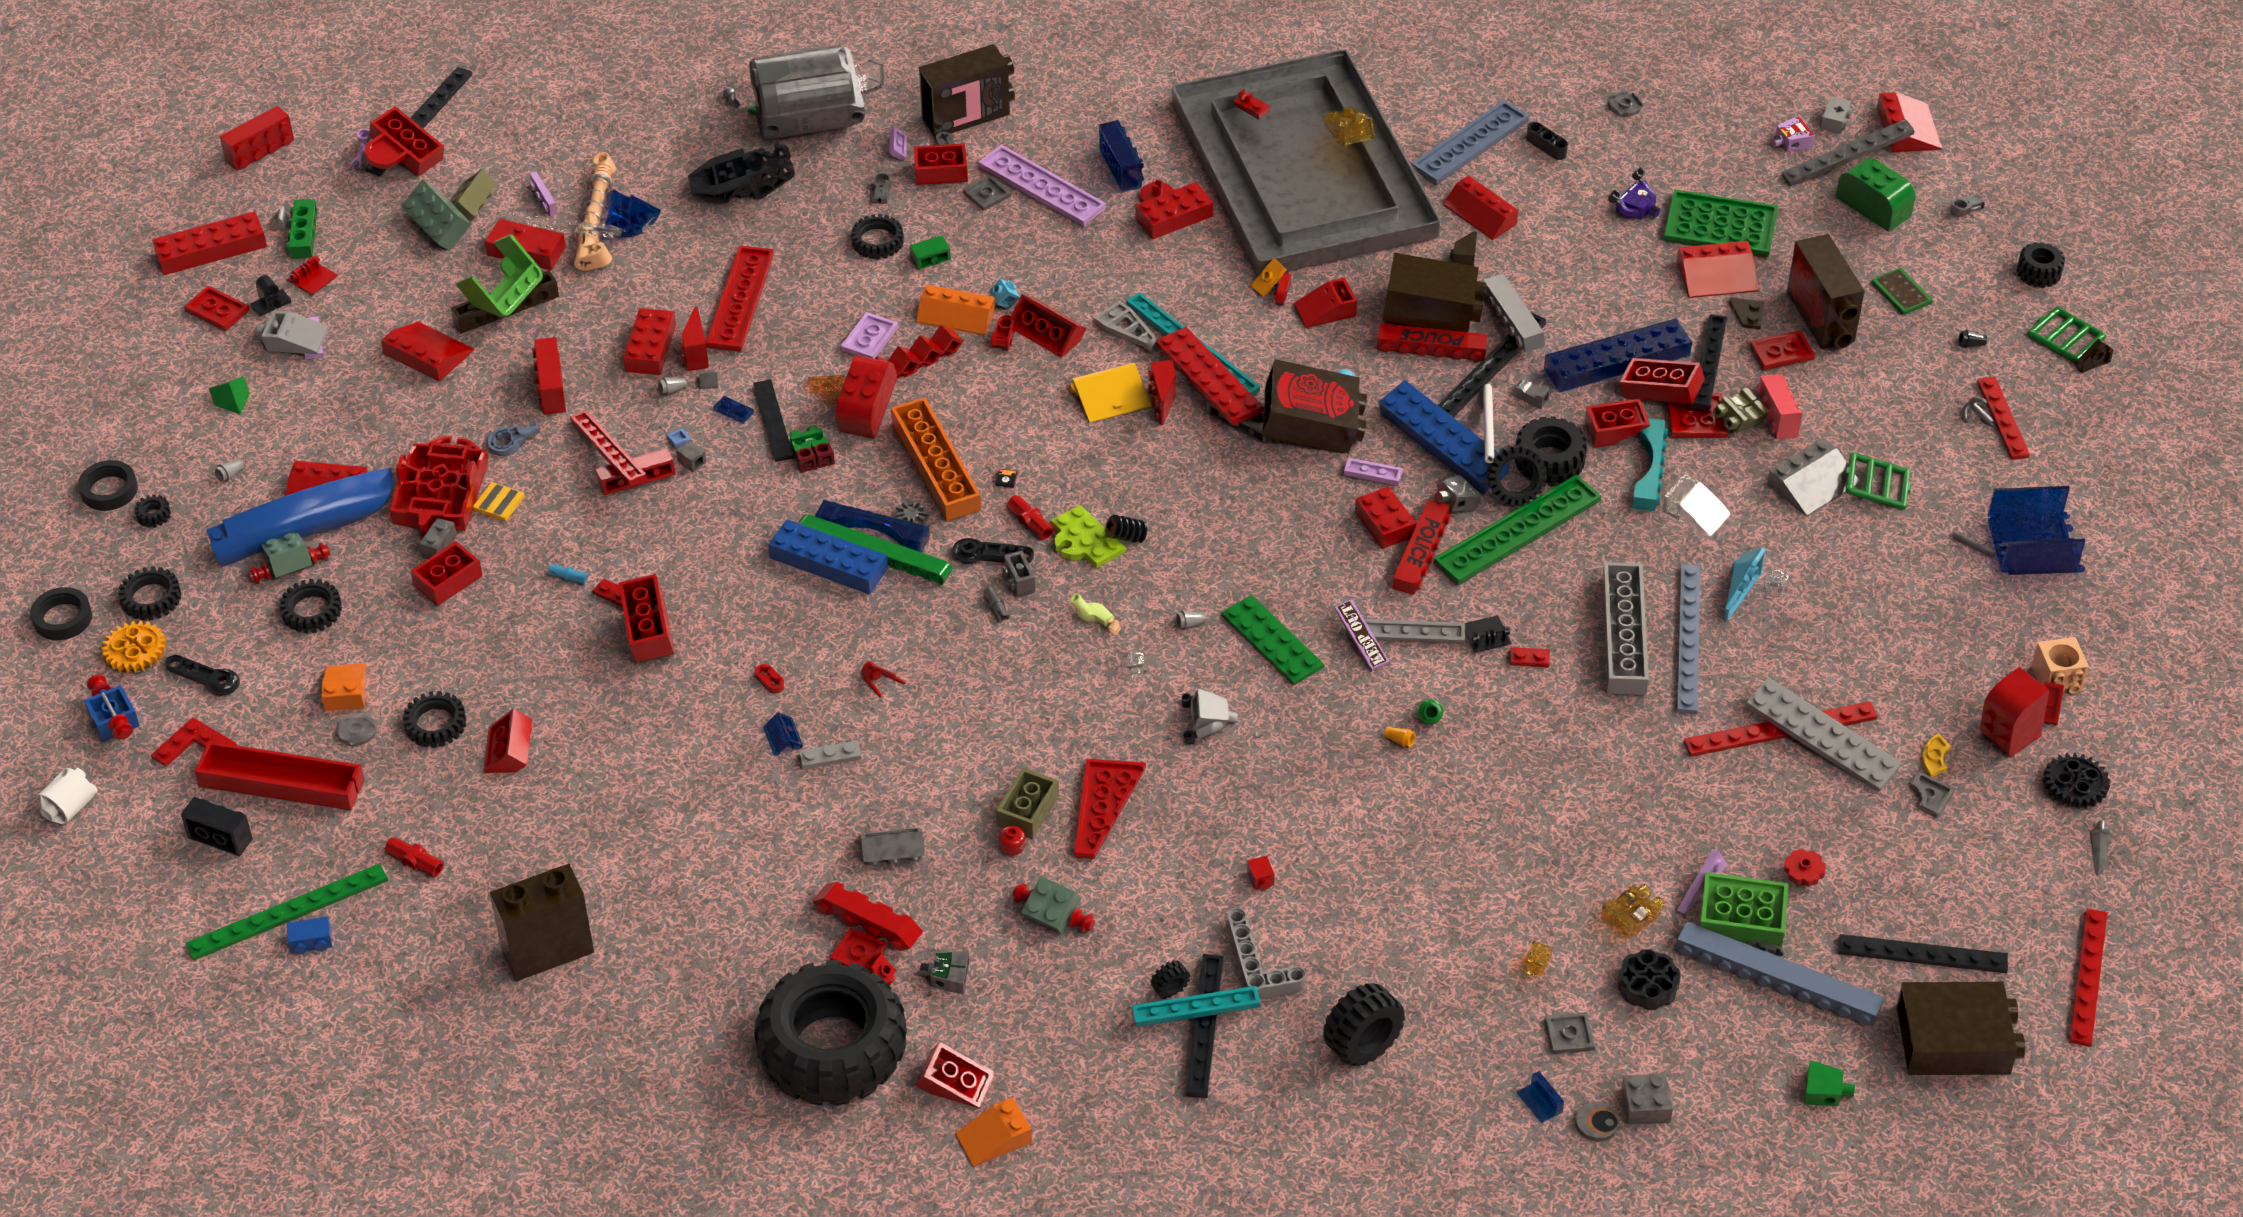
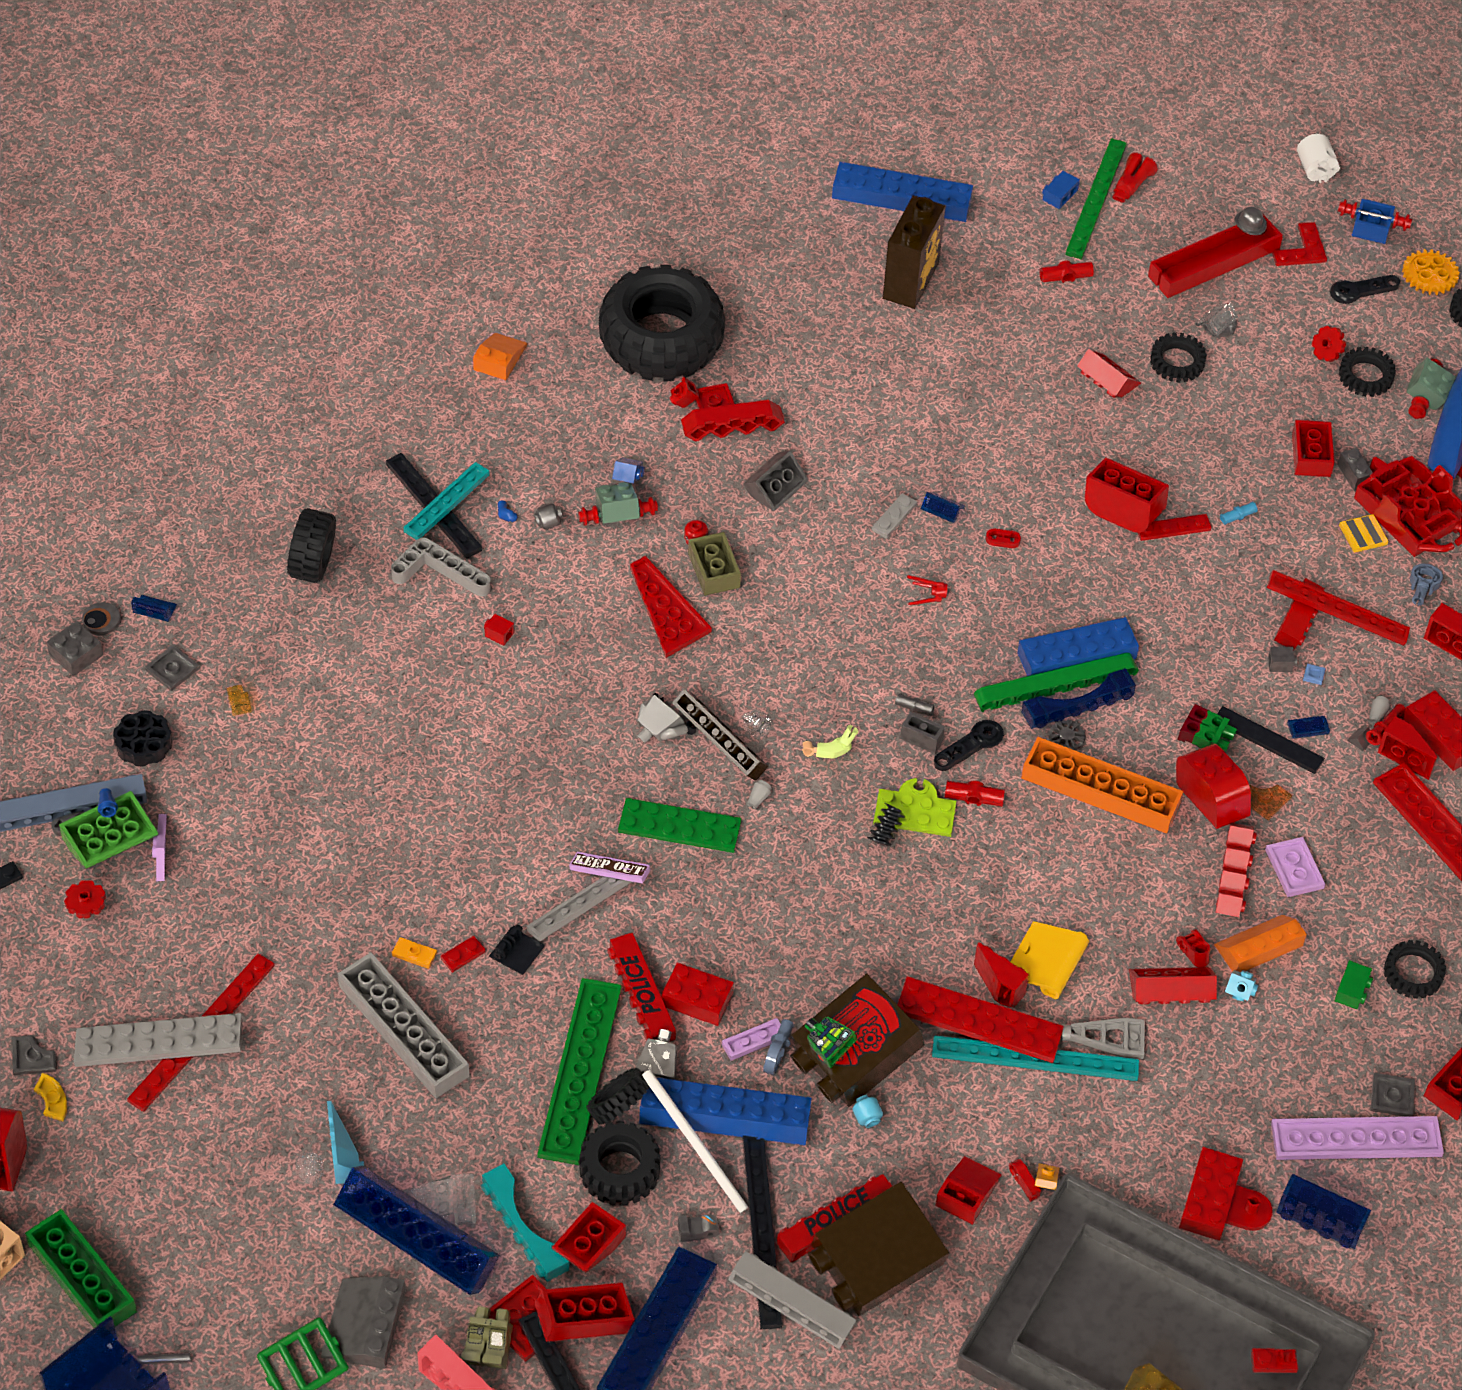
camera: 135 degrees right, 5 degrees up
black brick [181,797,253,857] -> none
orange slope [321,663,366,711] -> none
red slope [915,1042,994,1108] -> none
flat silver torso [920,951,969,994] -> none
black tile [996,469,1018,488] -> none
black tyre [1150,960,1191,999] -> none
light orange cone [1384,727,1416,748] -> none
green head [1416,698,1443,724] -> none
dark brown slope [1450,232,1477,266] -> none
clear yellow hips [1602,884,1665,940] -> none
sand blue plate [1677,564,1700,714] -> none
none -> green brick [25,1209,137,1337]
none -> blue cone [98,788,118,818]
none -> clear blue brick [333,1166,500,1295]
none -> light orange plate [391,937,437,969]
none -> blue arm [498,500,518,522]
none -> flat silver head [534,503,563,529]
none -> brick [612,457,645,484]
none -> dark brown brick [672,689,769,781]
none -> sand blue pin [763,1019,794,1076]
none -> torso [805,1017,857,1068]
none -> blue brick [832,162,973,222]
none -> red piece [1112,152,1158,203]
none -> flat silver hat [1234,207,1267,235]
none -> red plant [1312,326,1346,362]
none -> red pin [1366,704,1406,745]

